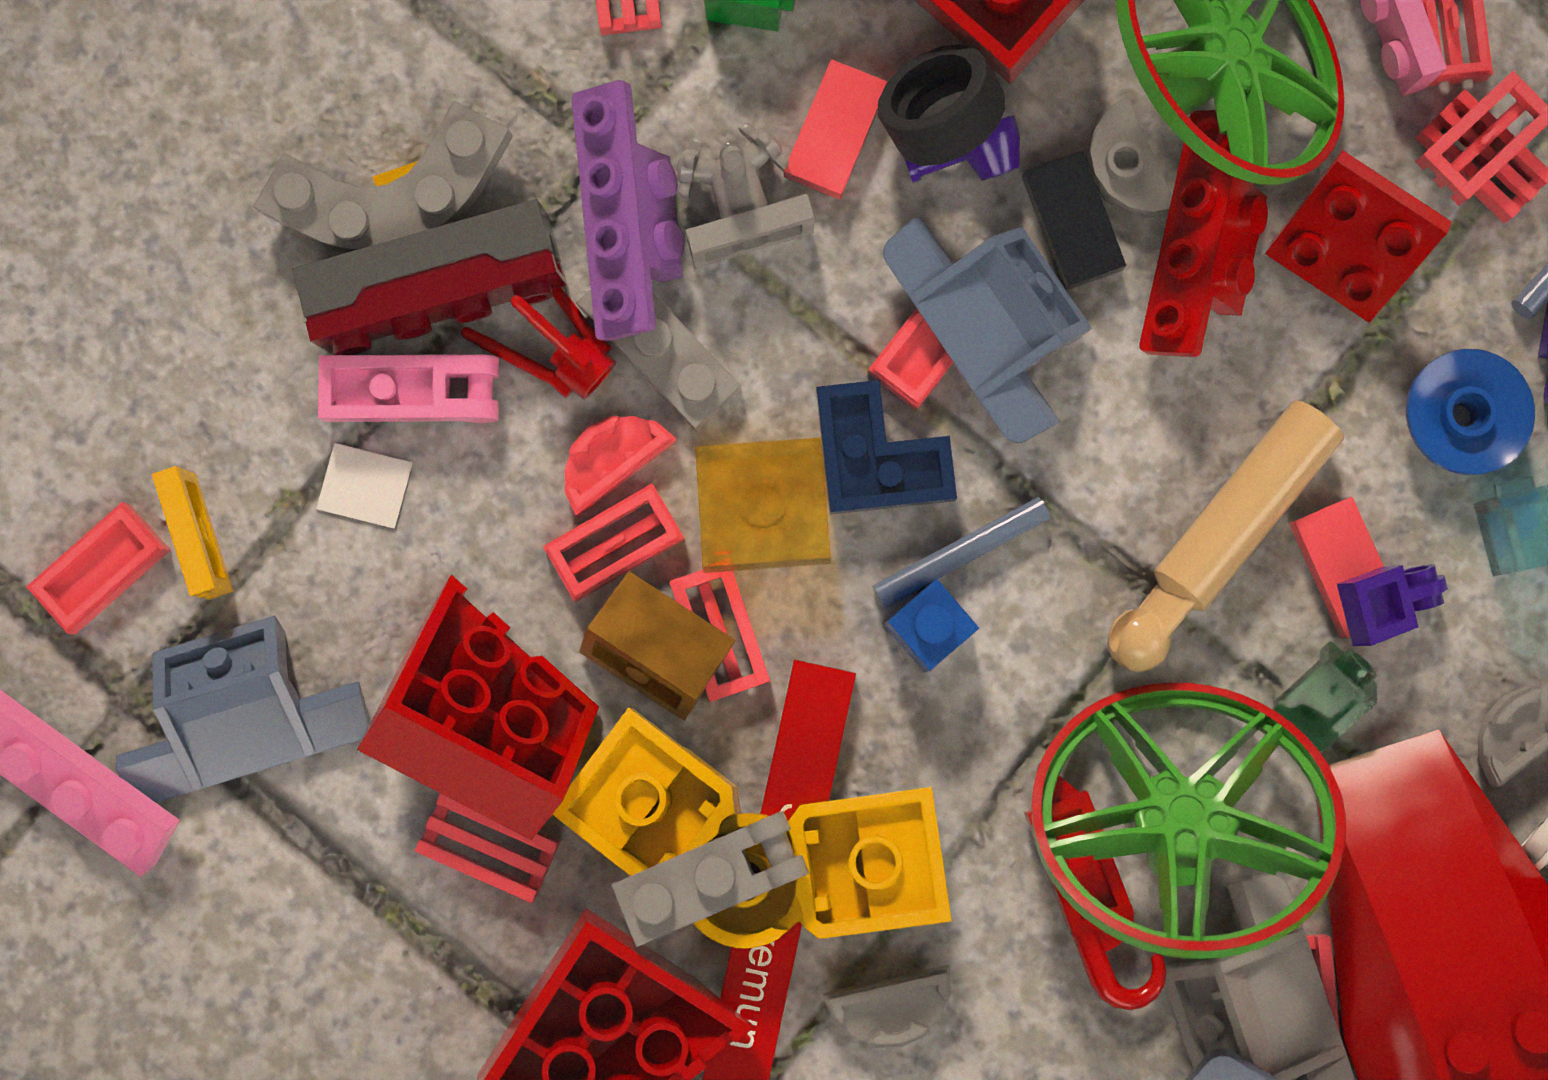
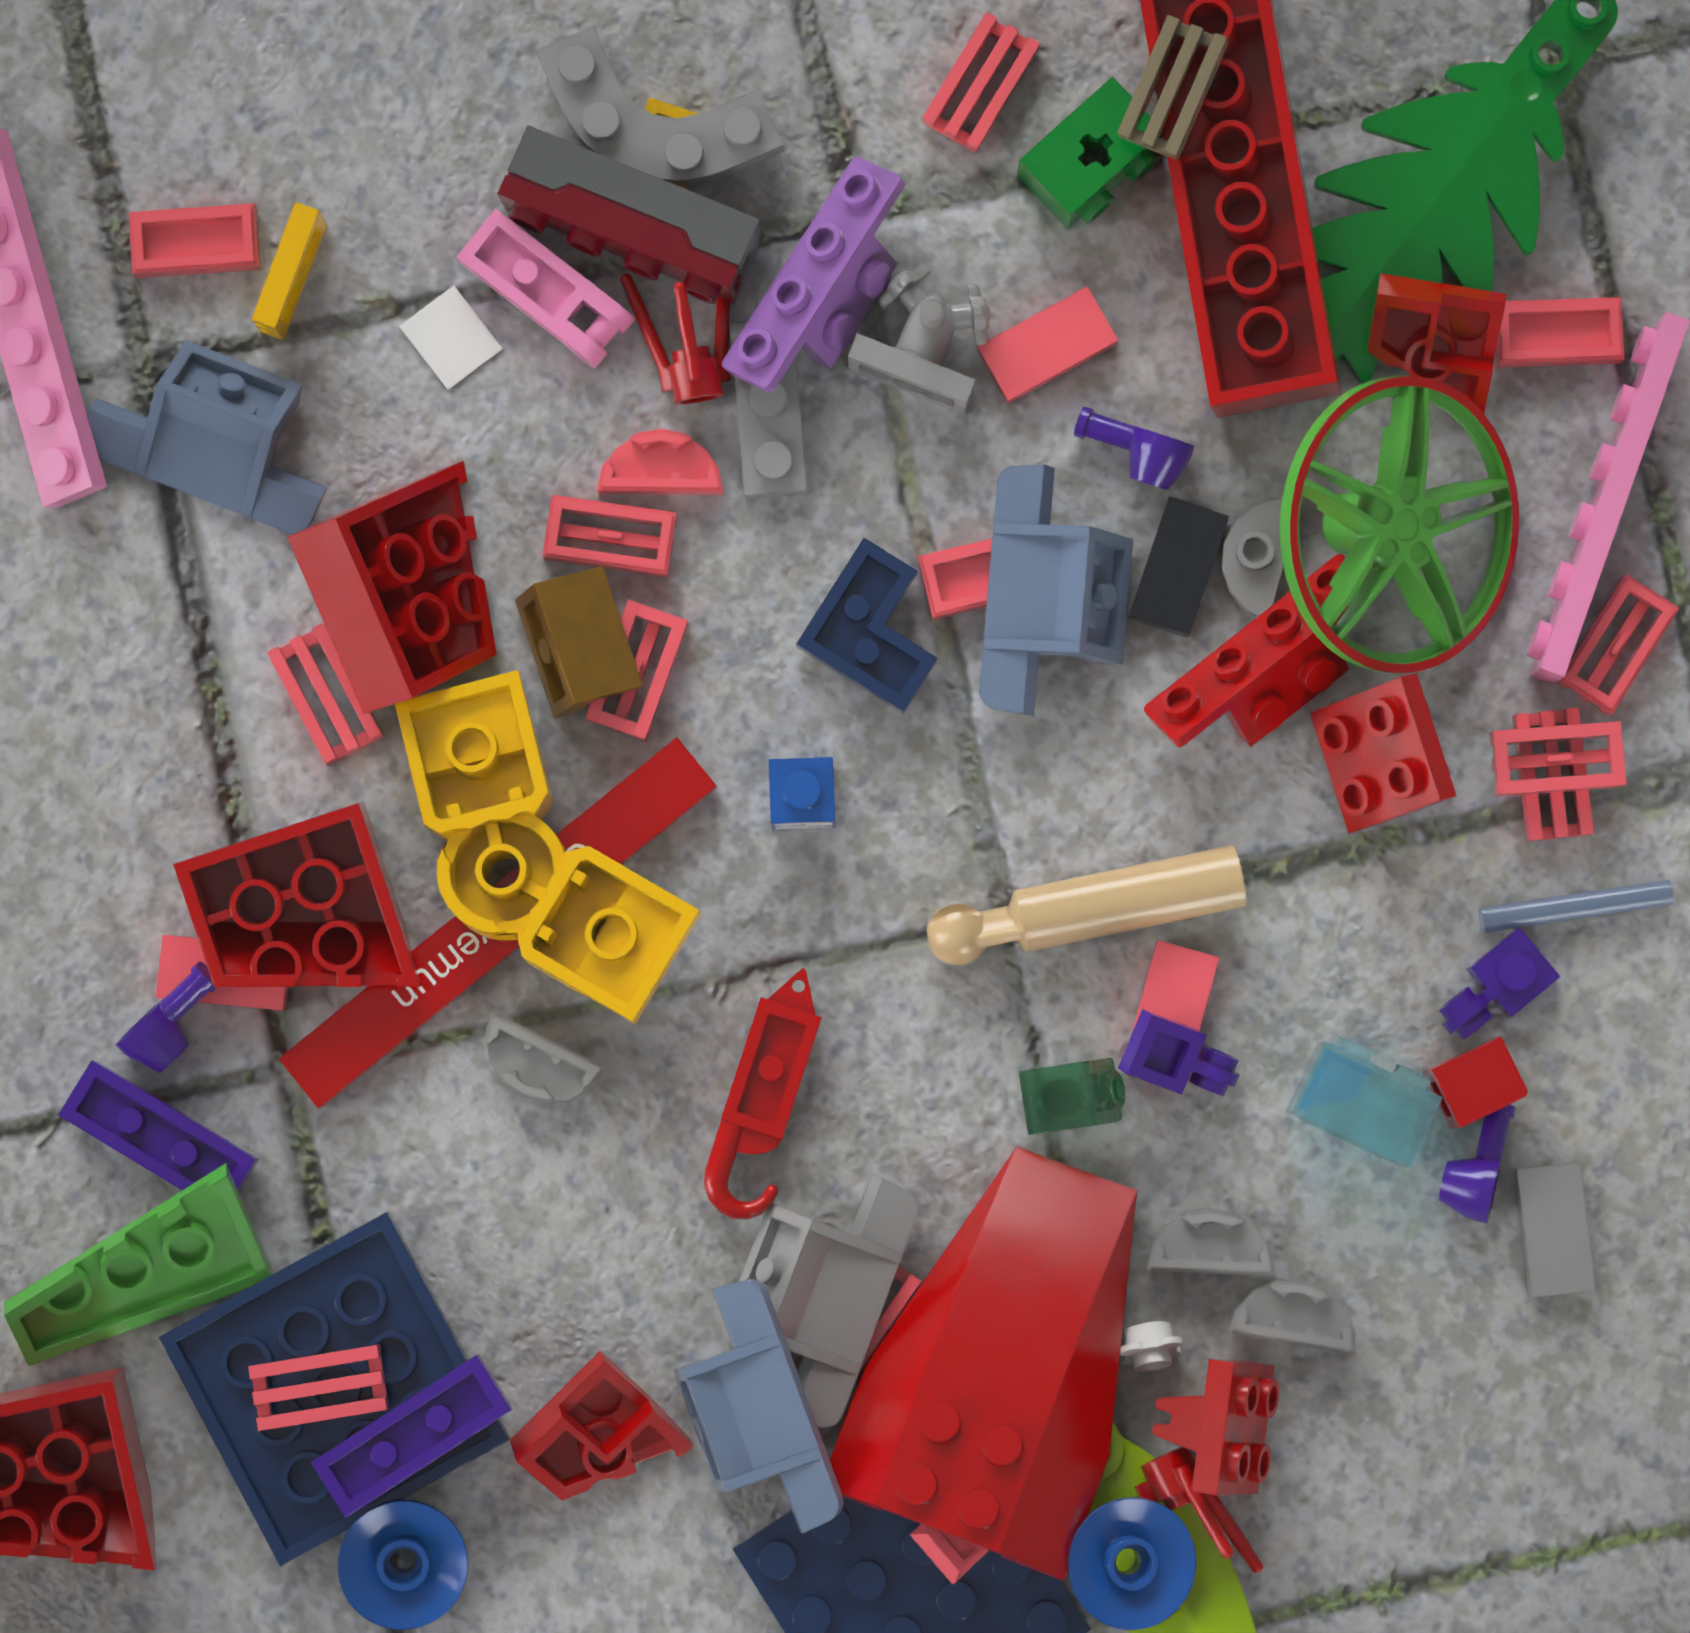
camera: 40 degrees right, 0 degrees up
light grey plate [611,811,809,947] -> none
clear yellow tile [695,437,831,573] -> none
sand blue bar [872,497,1050,608] -> none
black tyre [878,44,1005,166] -> none
bright green wheel [1031,682,1346,959] -> none
blue dish [1406,349,1535,475] -> none

